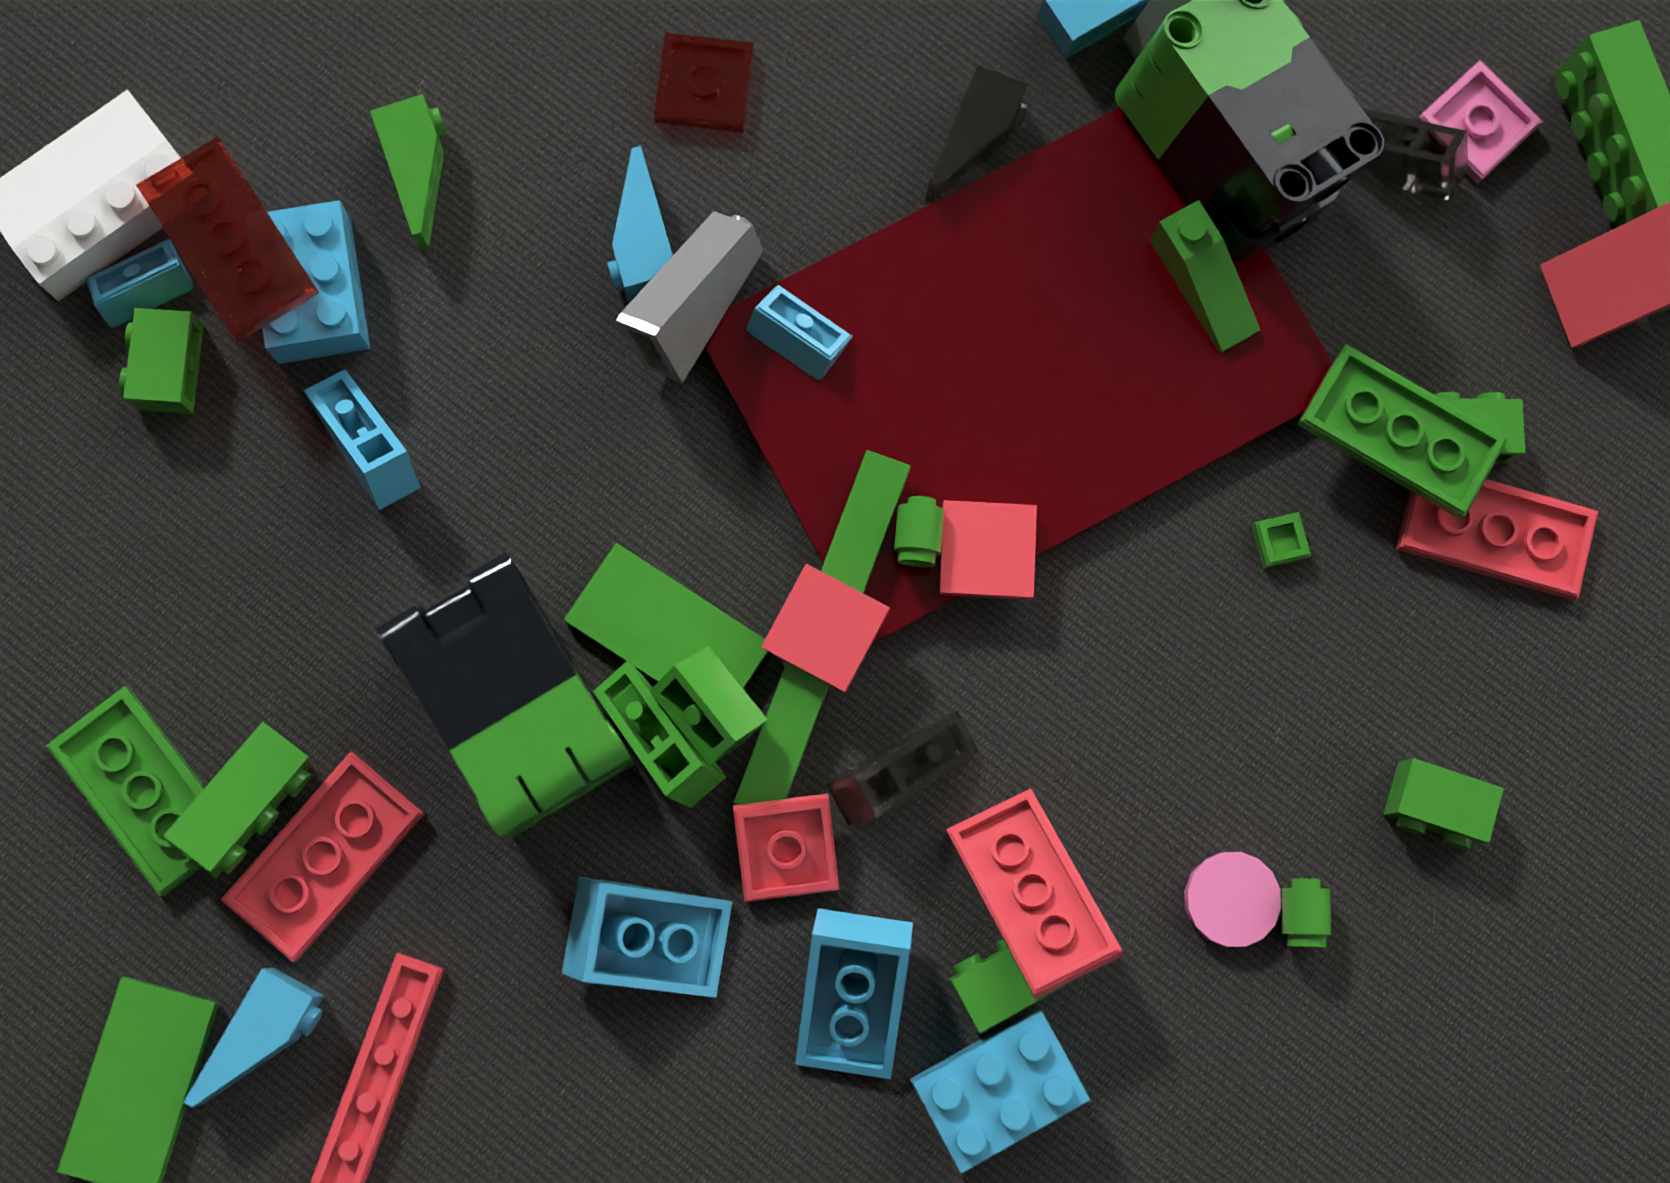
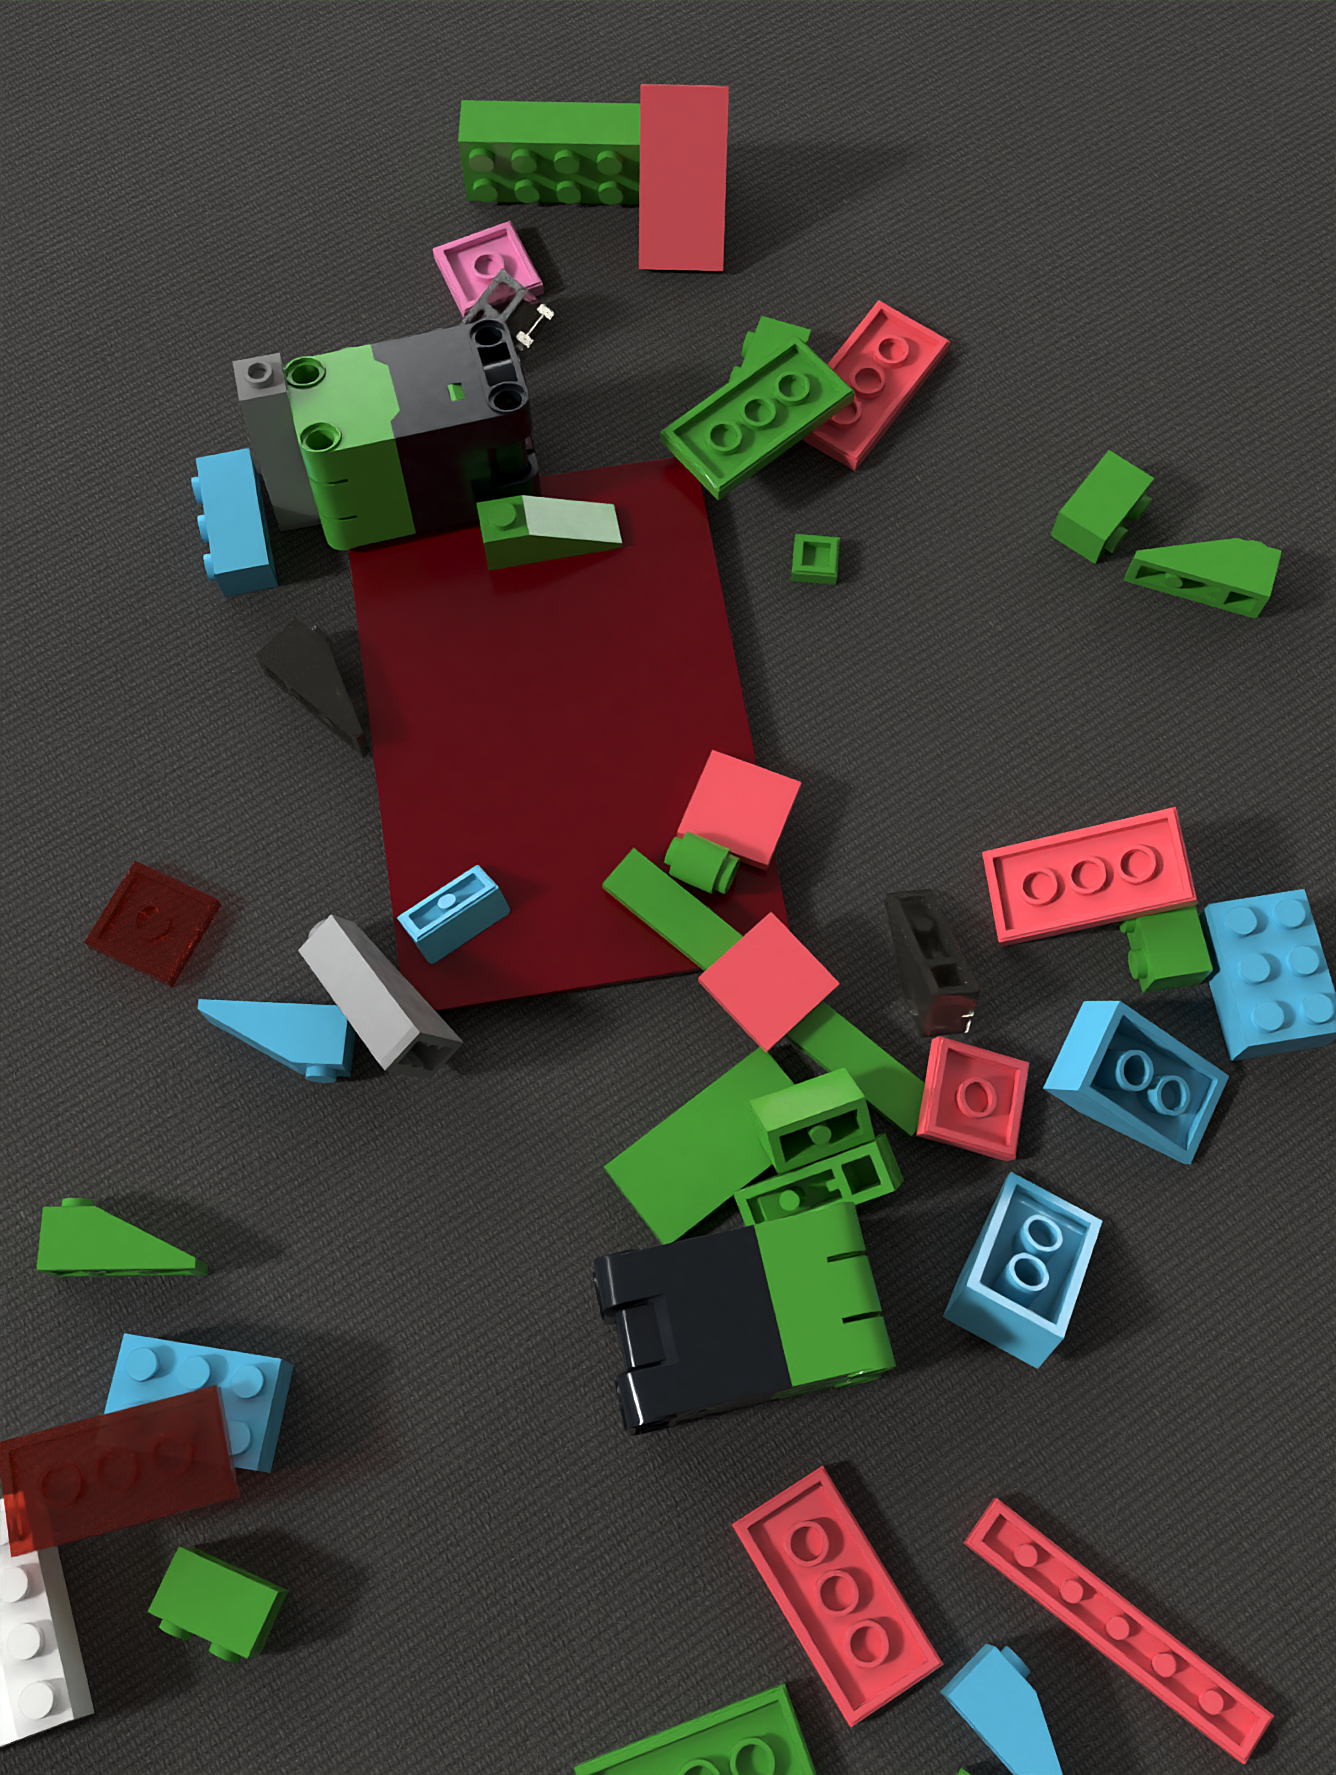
camera: 60 degrees left, 10 degrees down
medium azure slope [86,239,193,328] -> none
bright green brick [163,722,312,879] -> none
medium azure slope [304,369,421,510] -> none
bright pink tile [1184,852,1281,947] -> none
bright green brick [1282,878,1331,947] -> none
none -> bright green slope [1124,538,1282,619]

